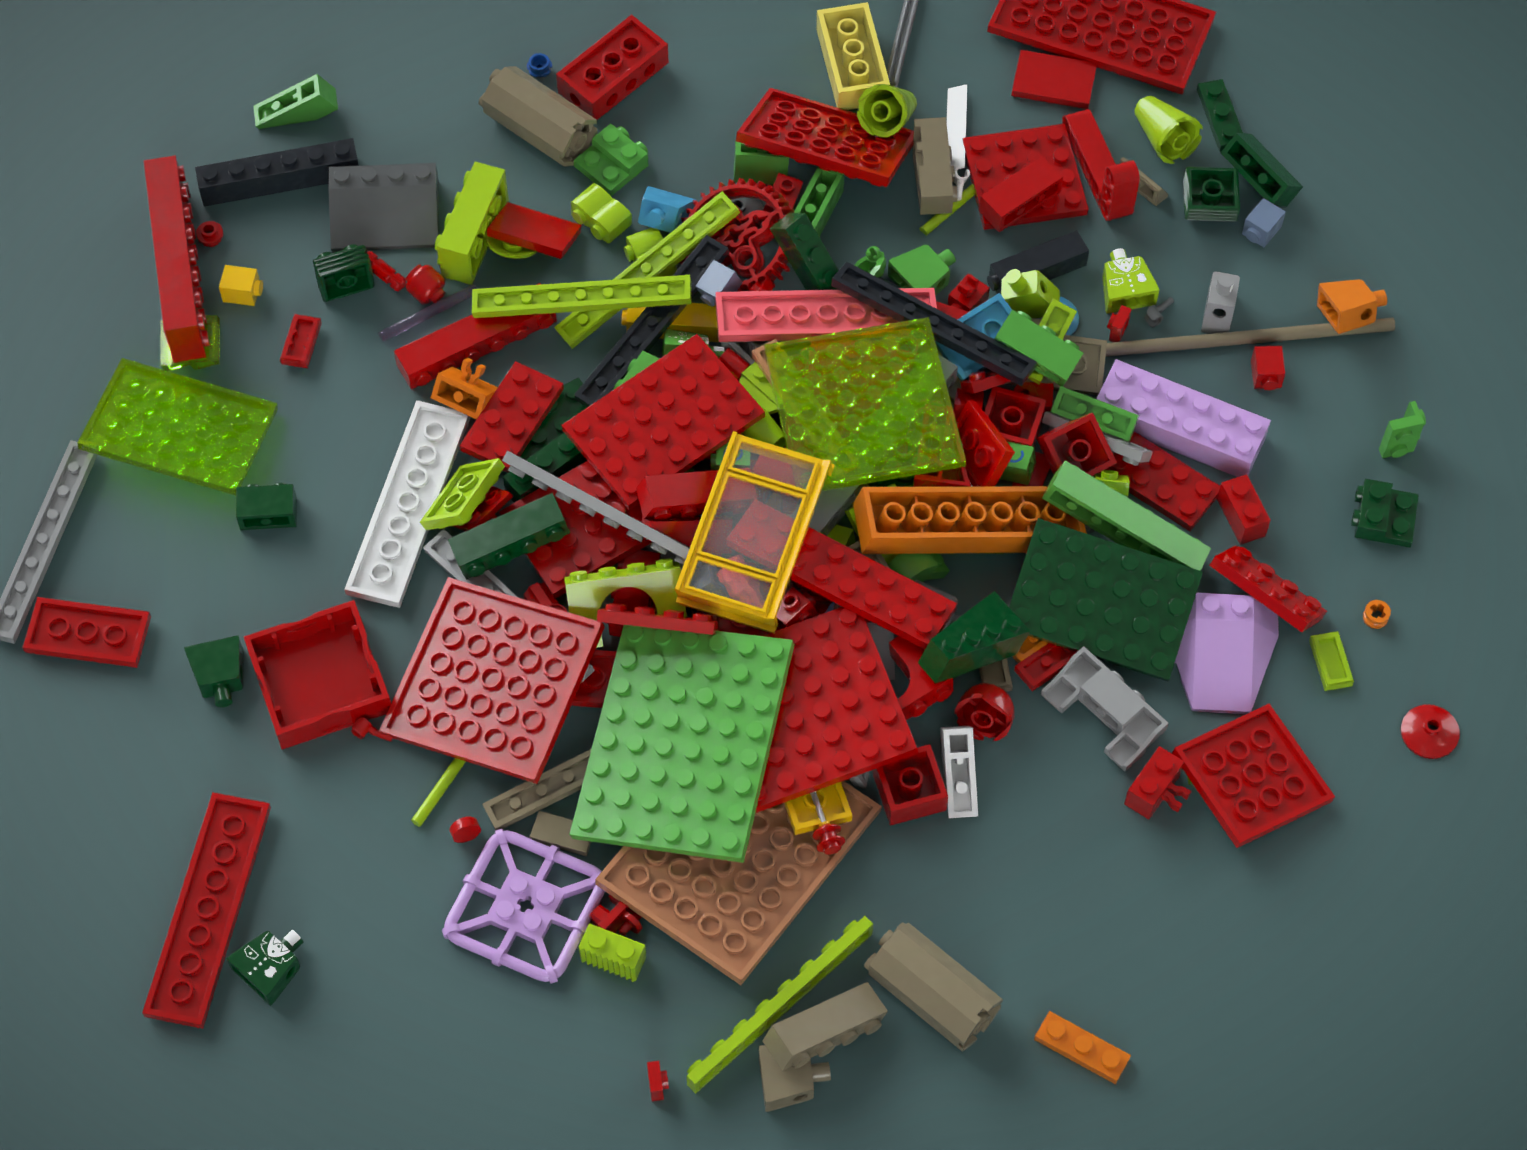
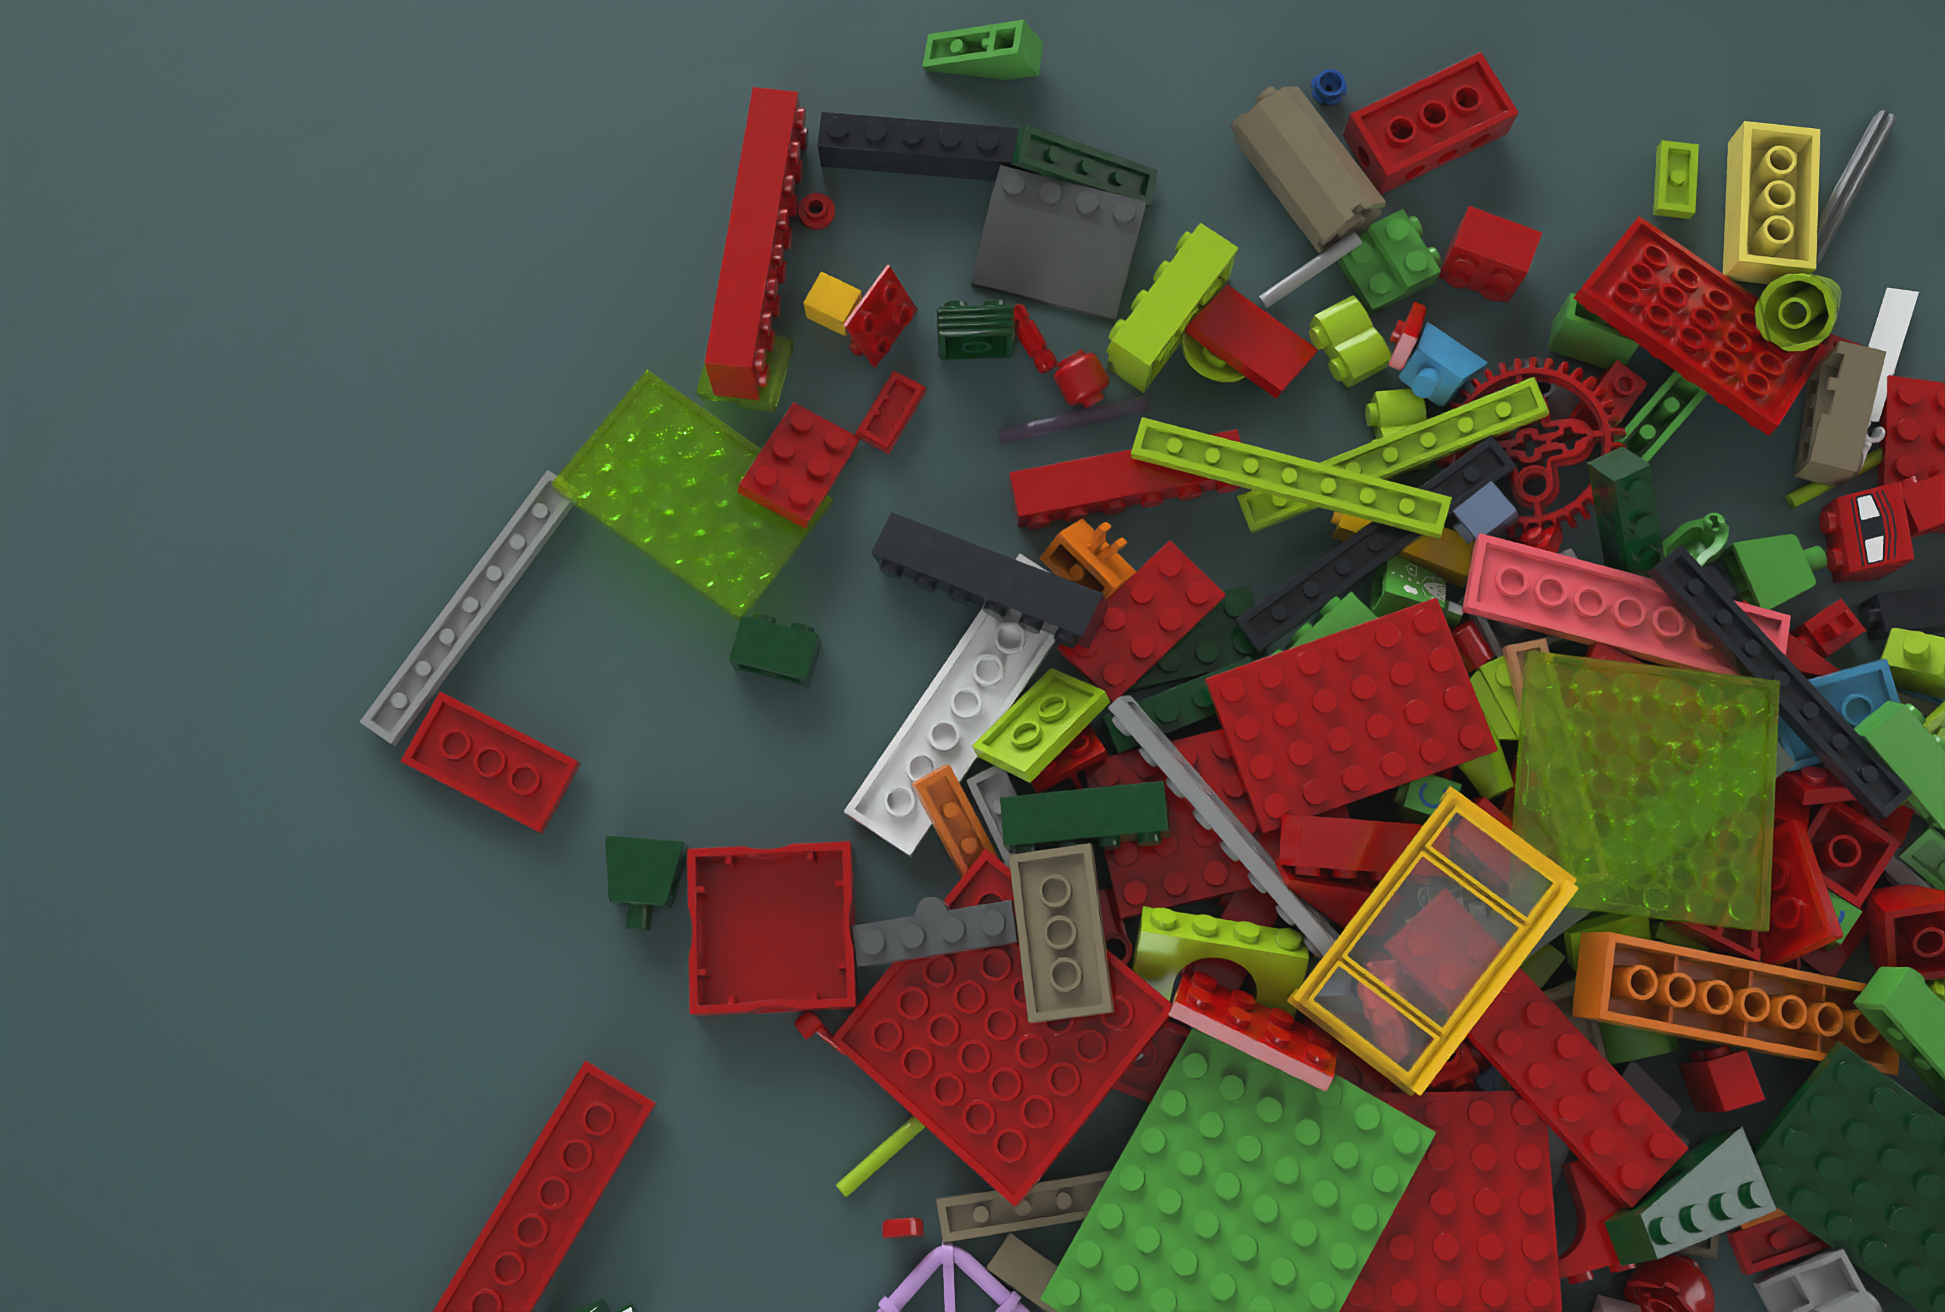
camera: 20 degrees right, 15 degrees up
none -> red plate [737,402,861,529]
none -> red hinge [843,265,918,368]
none -> dark grey hinge [852,897,1019,968]
none -> black brick [871,512,1108,649]
none -> orange plate [911,764,1000,878]
none -> dark tan plate [1009,843,1114,1023]
none -> dark green plate [1012,124,1158,207]
none -> light grey bar [1258,231,1362,309]
none -> red plate [1388,302,1427,371]
none -> red brick [1438,206,1543,303]
none -> lime plate [1653,140,1699,219]
none -> red brick [1678,1045,1765,1112]
none -> red slope [1819,482,1915,583]

